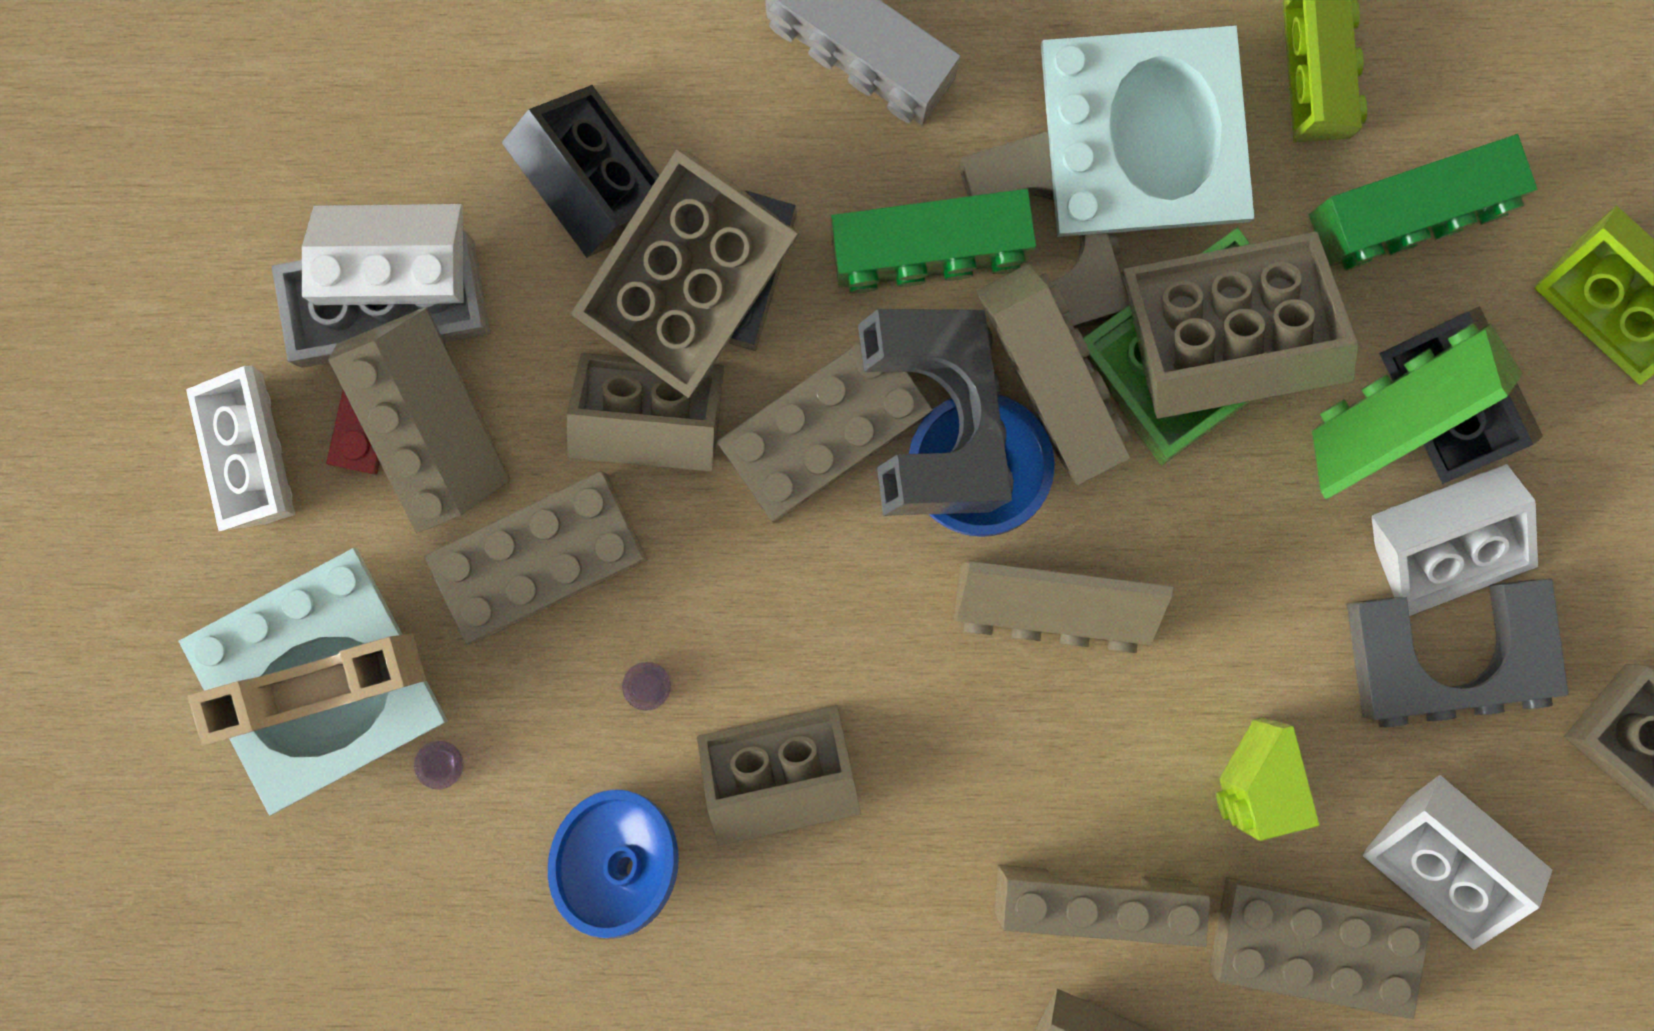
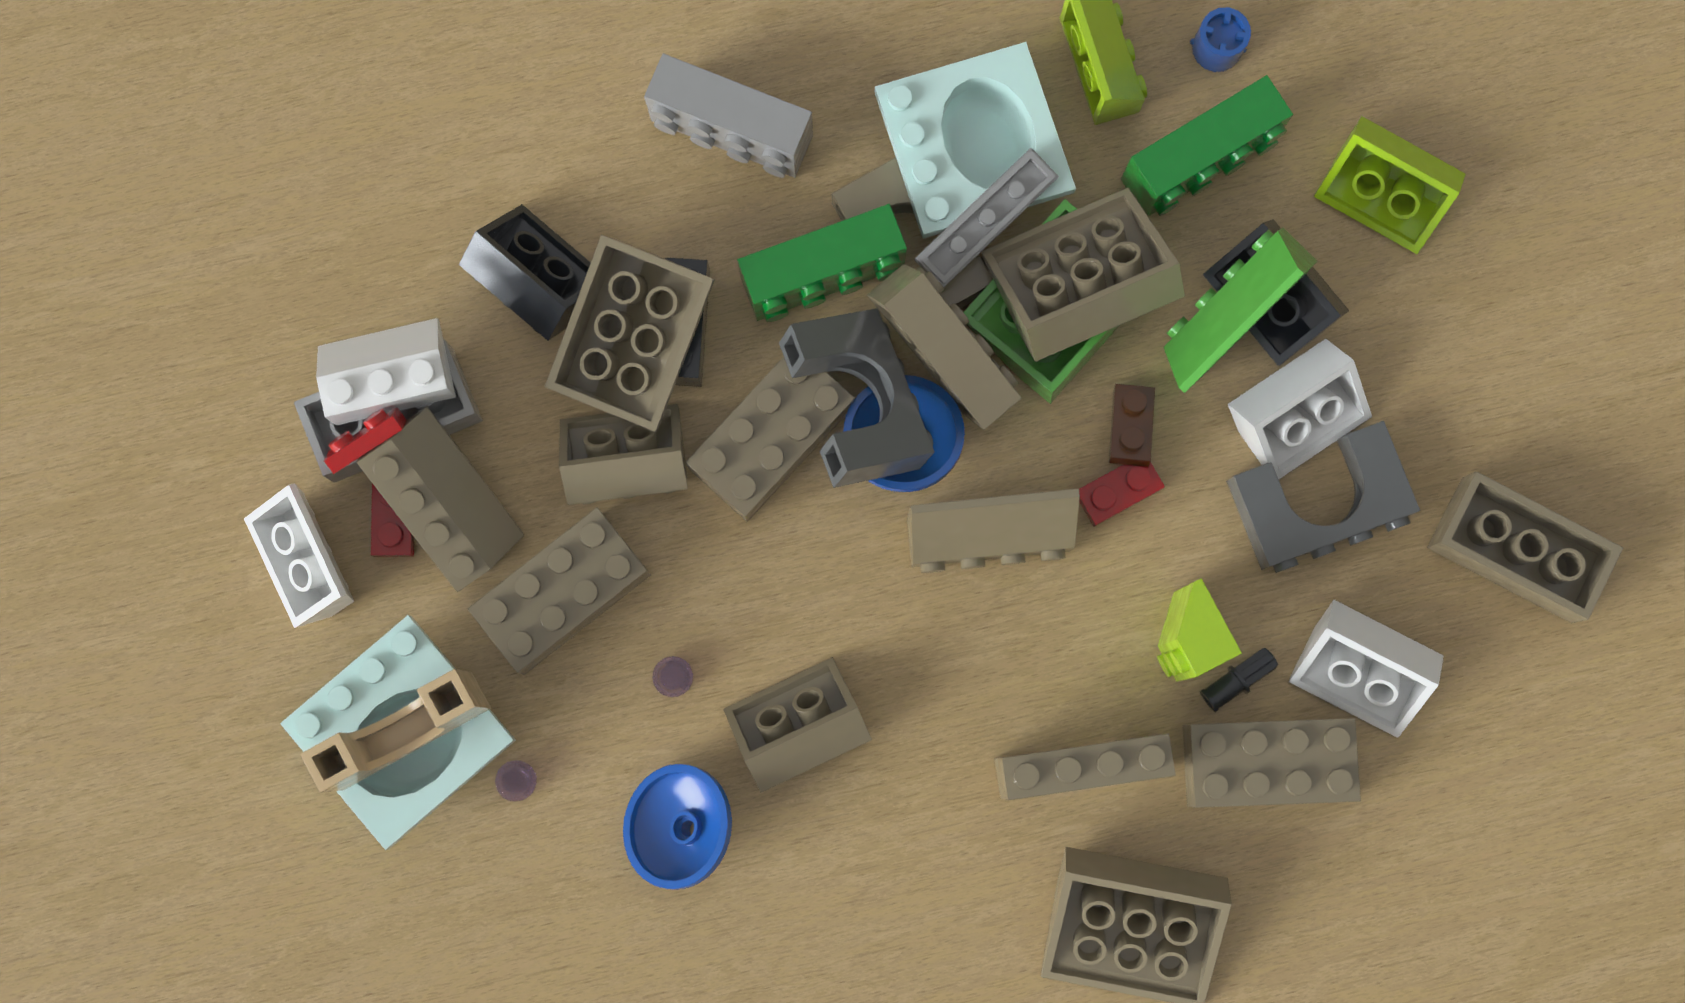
camera: 15 degrees left, 5 degrees down
none -> red plate [324,407,407,474]
none -> light grey tile [915,148,1059,288]
none -> red plate [1079,462,1165,527]
none -> reddish brown plate [1109,384,1155,467]
none -> blue piece [1190,7,1251,72]
none -> black axle [1200,648,1278,712]

